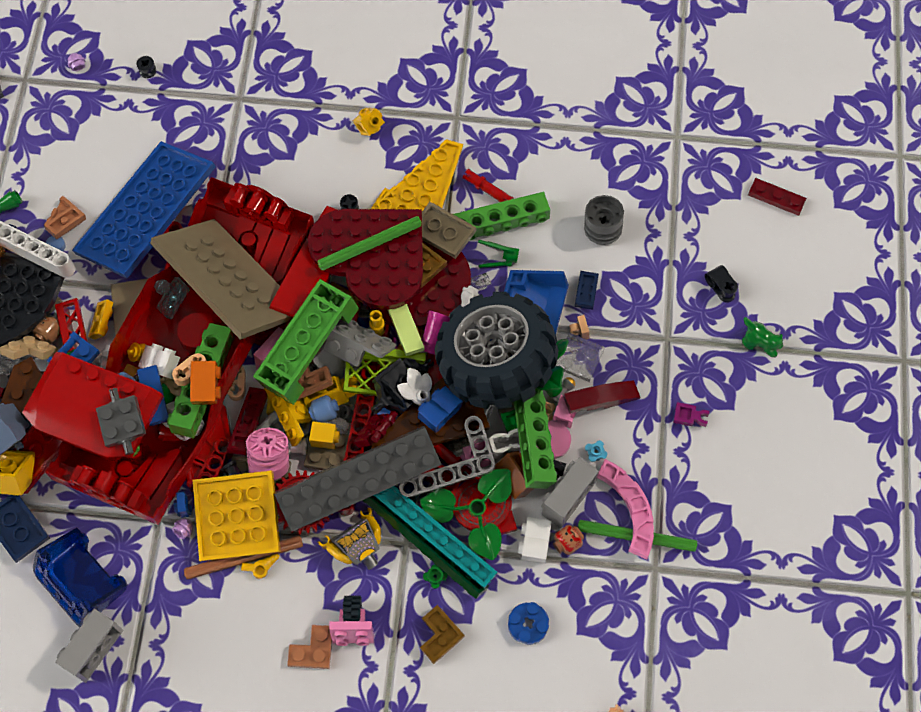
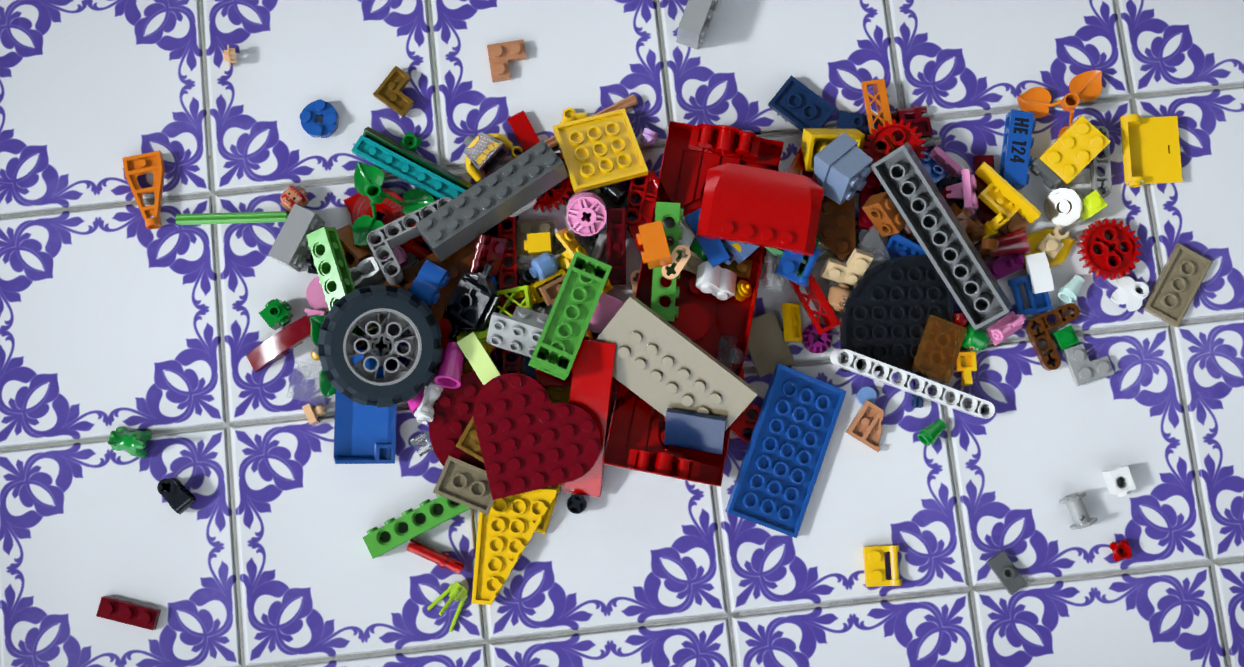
camera: 170 degrees right, 15 degrees up
clear blue windscreen [33,528,127,627] -> none
lavender plate [68,53,85,71] -> none
dark grey plate [96,388,146,455] -> none
black wheel [136,56,157,78] -> none
blue plate [174,492,192,518] -> none
bright green axle [318,216,422,270] -> none
bright pink plate [329,596,374,646] -> none
yellow brick [352,107,385,136] -> none
yellow pin [369,310,385,336] -> none
white plate [397,368,432,406] -> none
green plant [478,240,519,268] -> none
white brick [518,517,551,563] -> none
dark blue plate [574,271,599,310] -> none
dark grey wheel [584,195,624,245] -> none
medium azure plate [585,440,607,462] -> none
bright pink tile [597,459,654,560] -> none
magenta plate [673,402,709,427] -> none
none -> orange plate [122,150,165,229]
none -> green brick [259,299,294,330]
none -> lime plant [427,581,468,632]
none -> red tile [507,111,540,152]
none -> dark blue tile [664,408,727,454]
none -> magenta gear [802,323,833,353]
none -> yellow plate [863,545,902,587]

